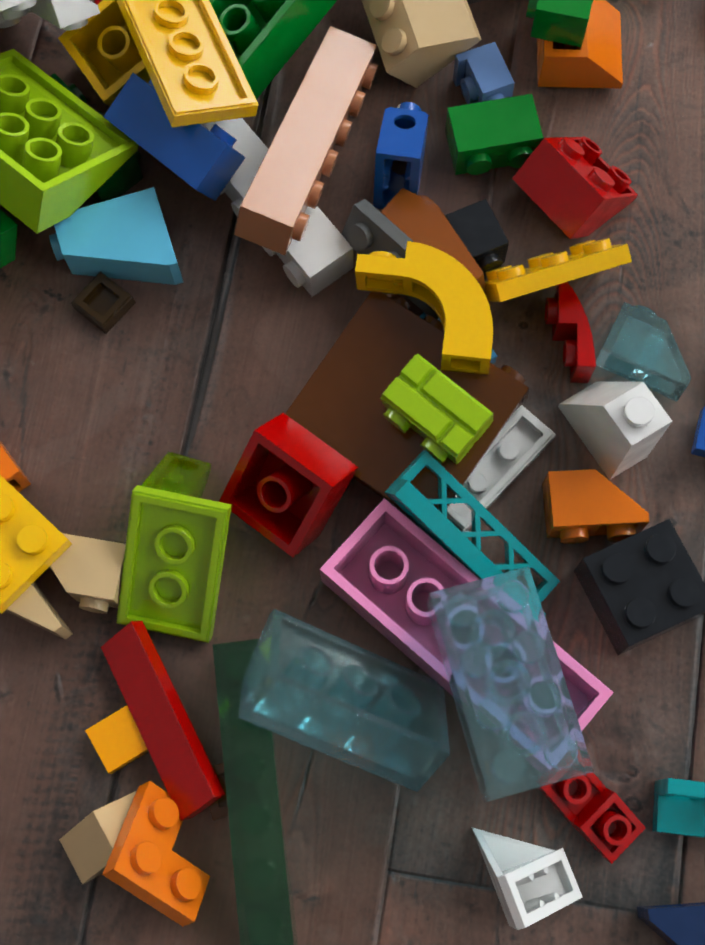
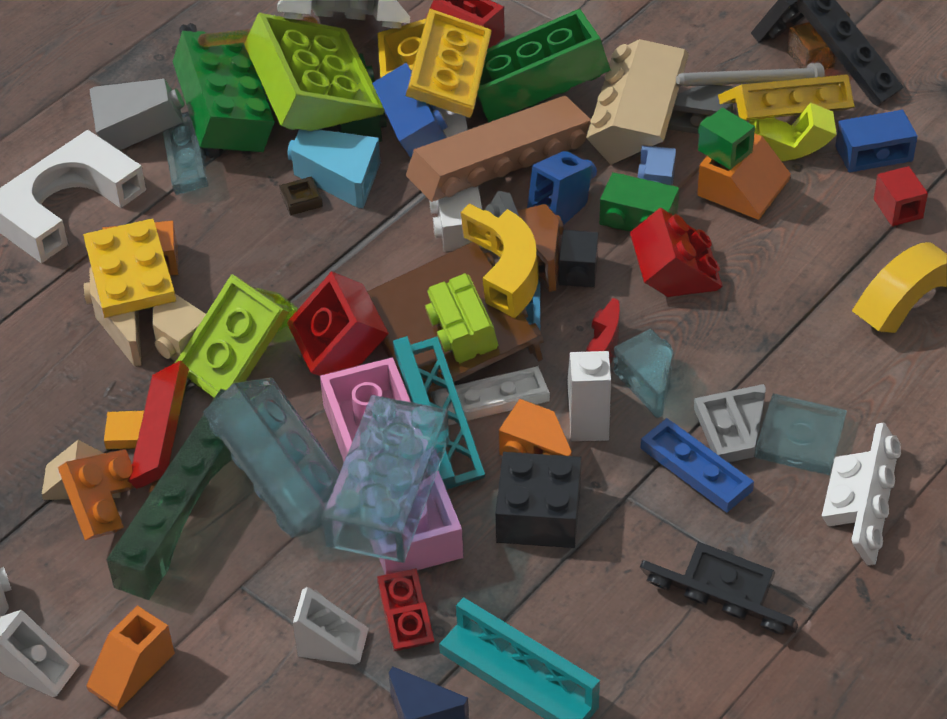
camera: 30 degrees right, 25 degrees down
yellow plate [485,238,632,302] -> none

